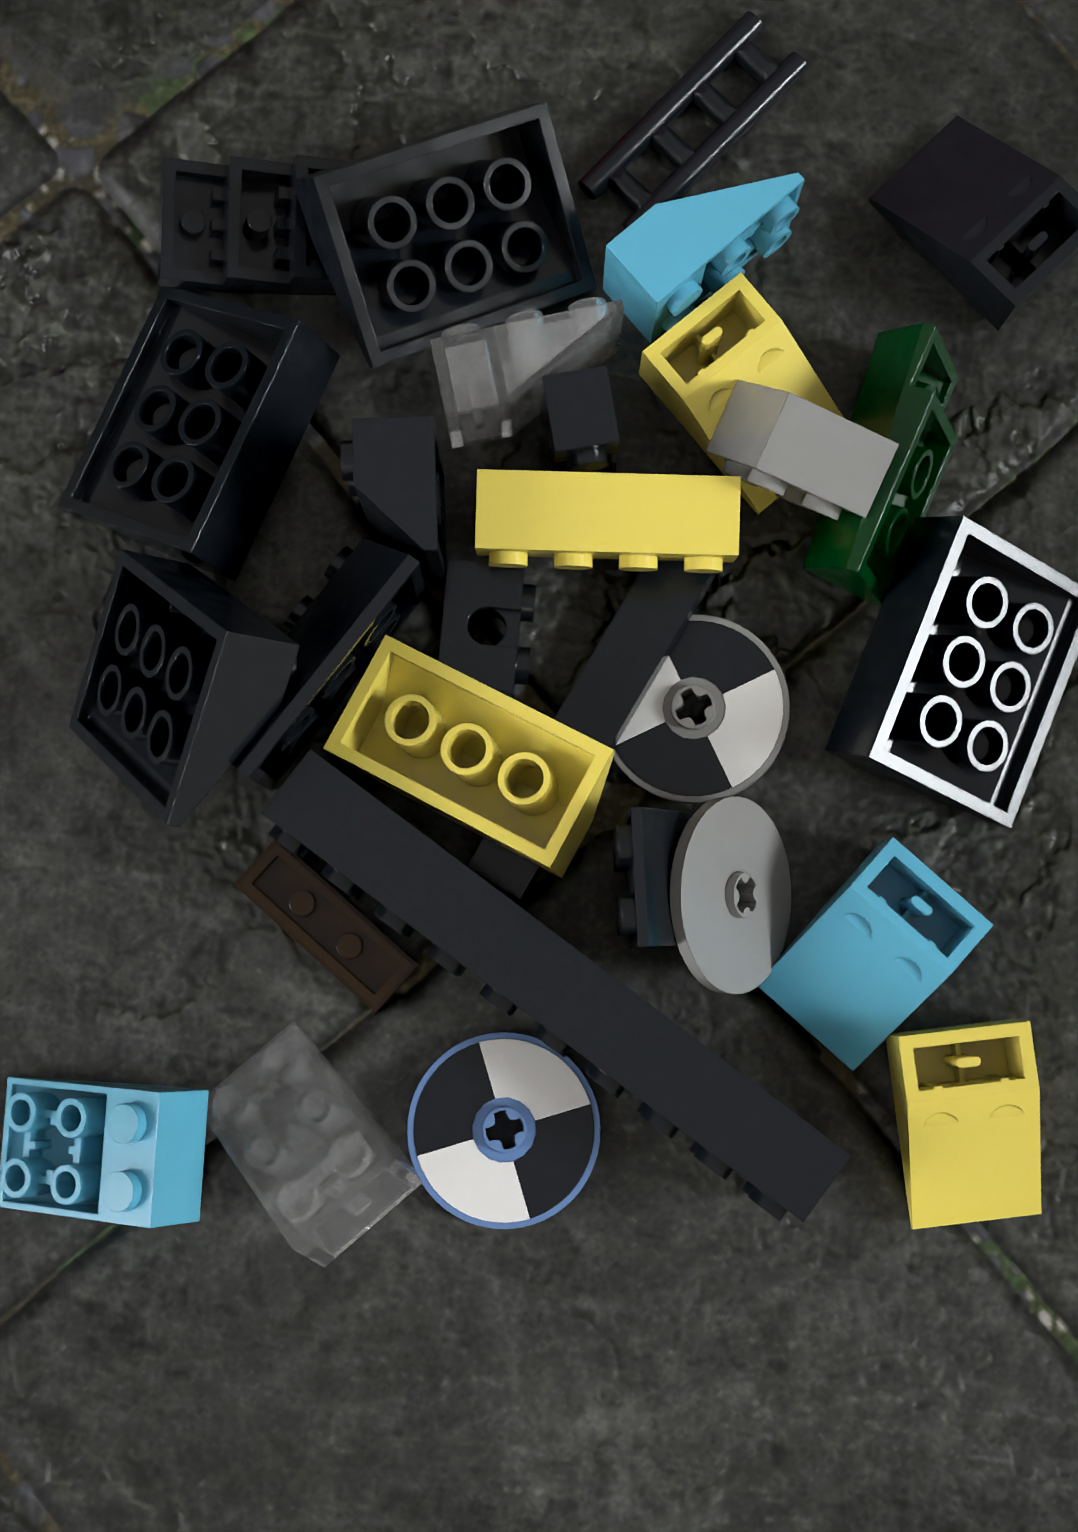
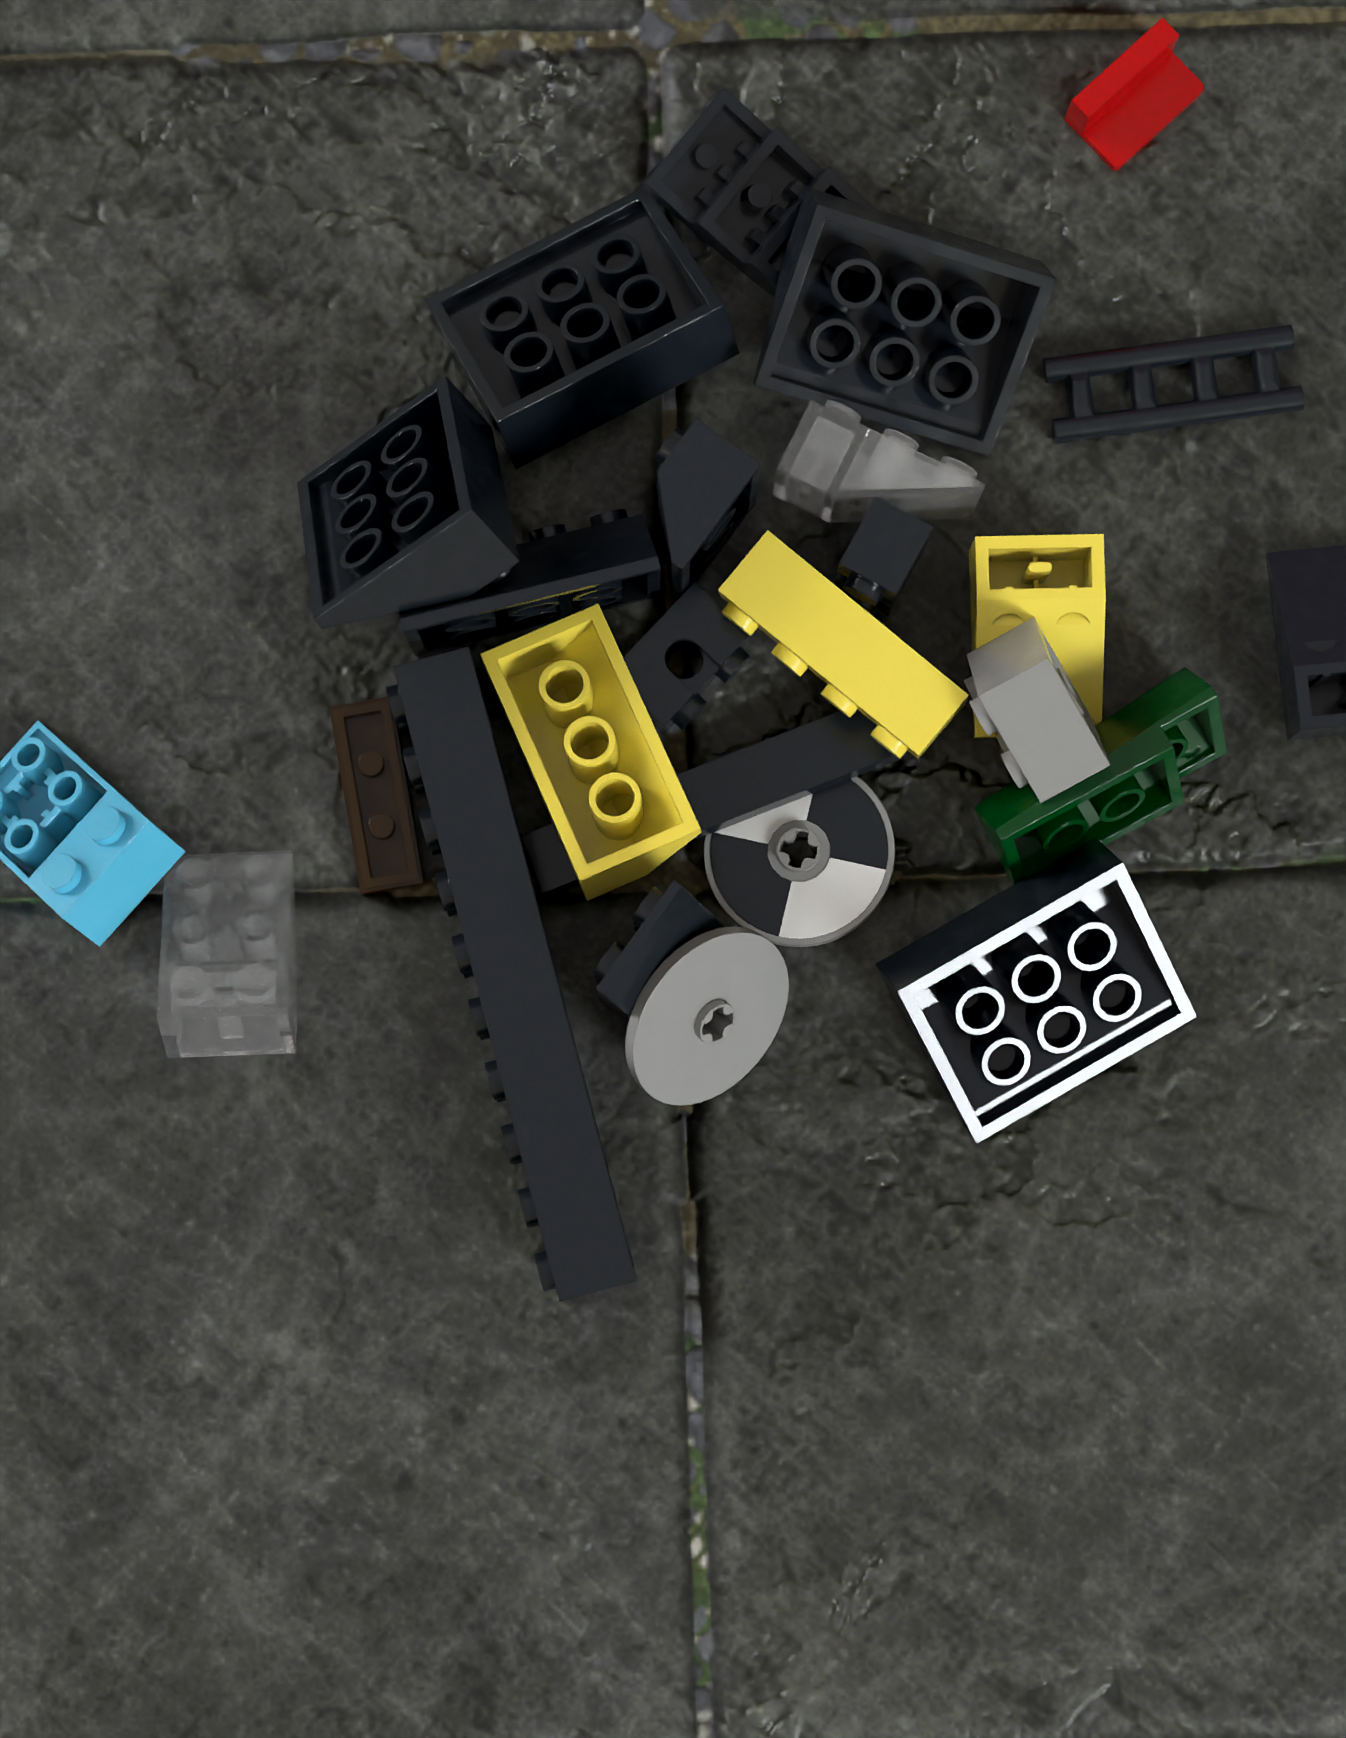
camera: 35 degrees right, 0 degrees up
piece [407,1032,601,1229] -> none
medium azure slope [602,173,805,343] -> none
medium azure slope [758,837,993,1071] -> none
light yellow slope [886,1019,1042,1229] -> none

